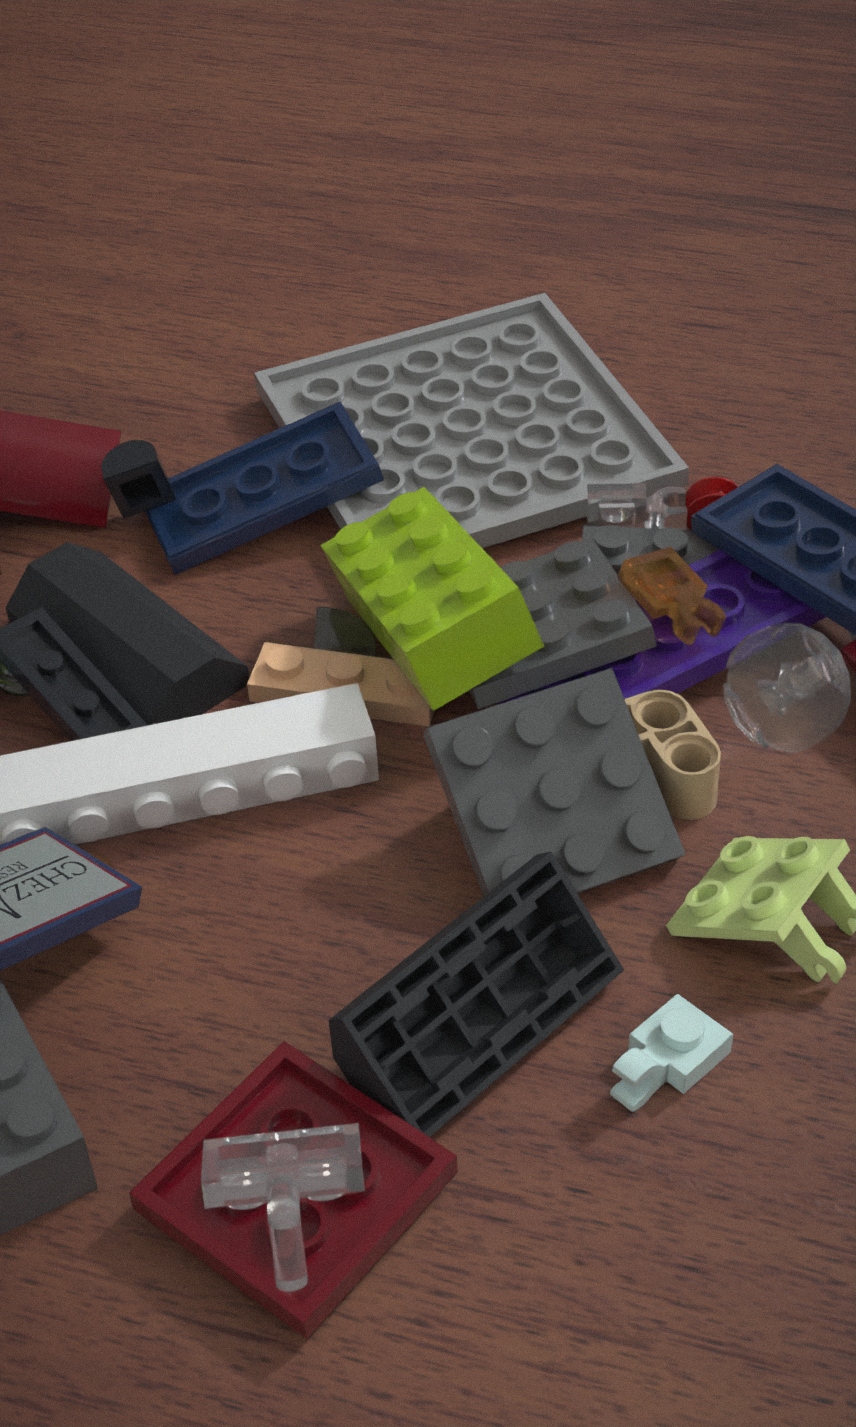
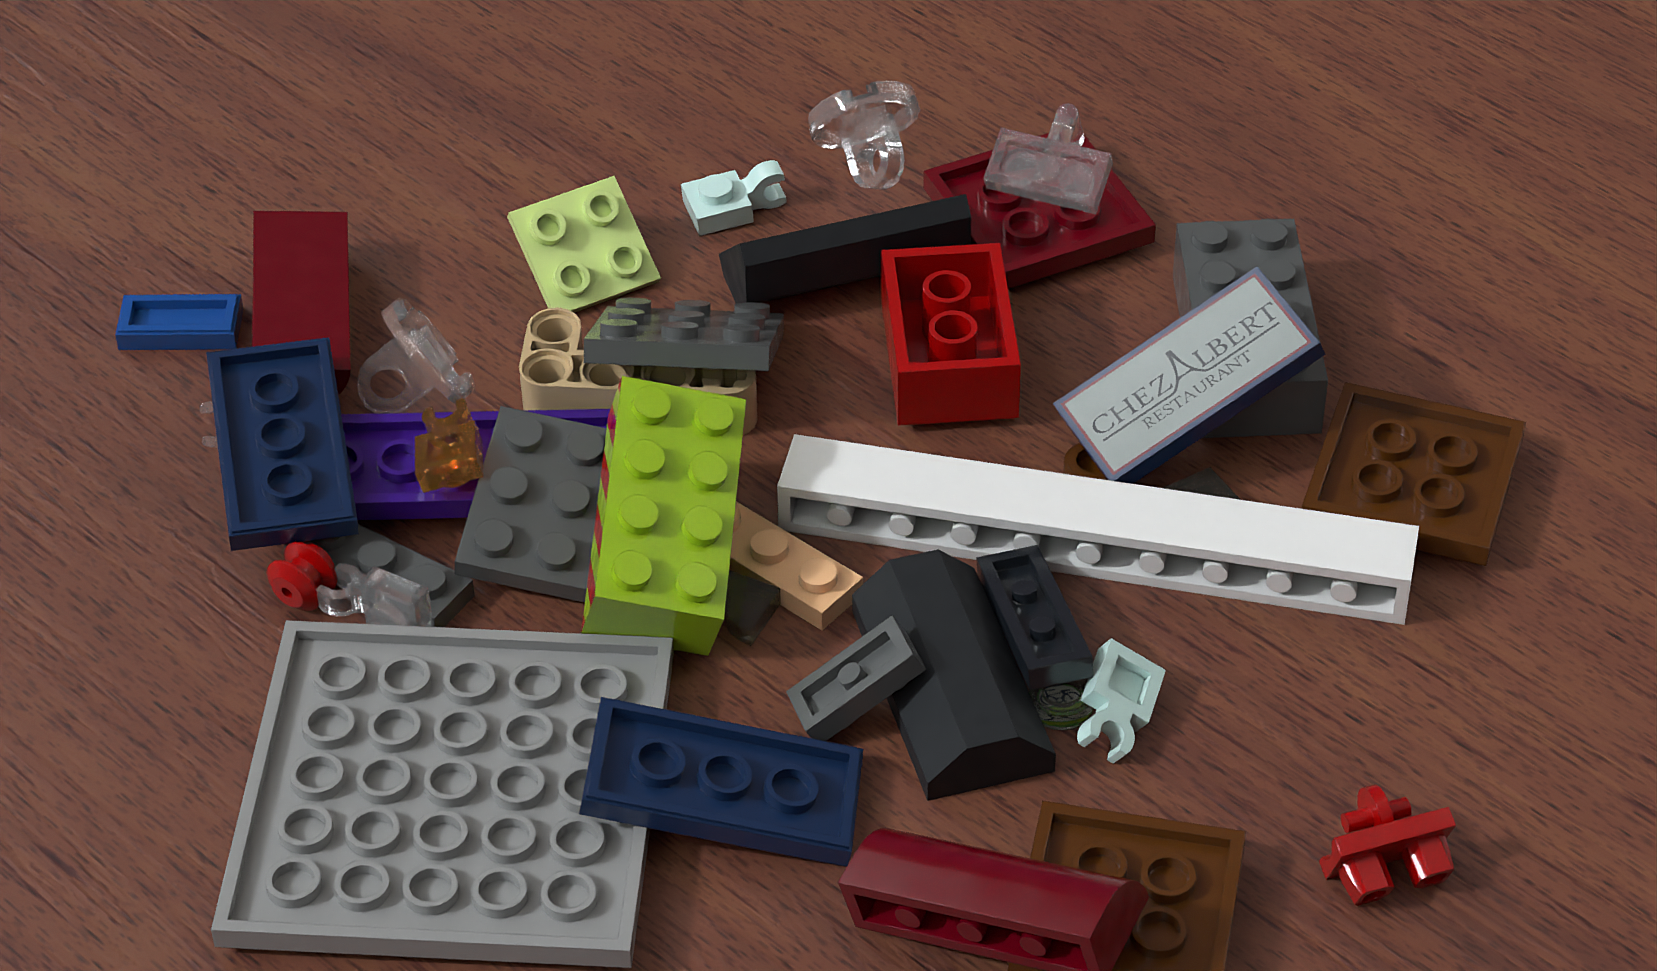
camera: 155 degrees left, 0 degrees up
black brick [101,440,177,519] -> none
none -> dark grey plate [786,616,926,741]
none -> clear tile [808,81,921,190]
none -> red brick [881,243,1021,426]

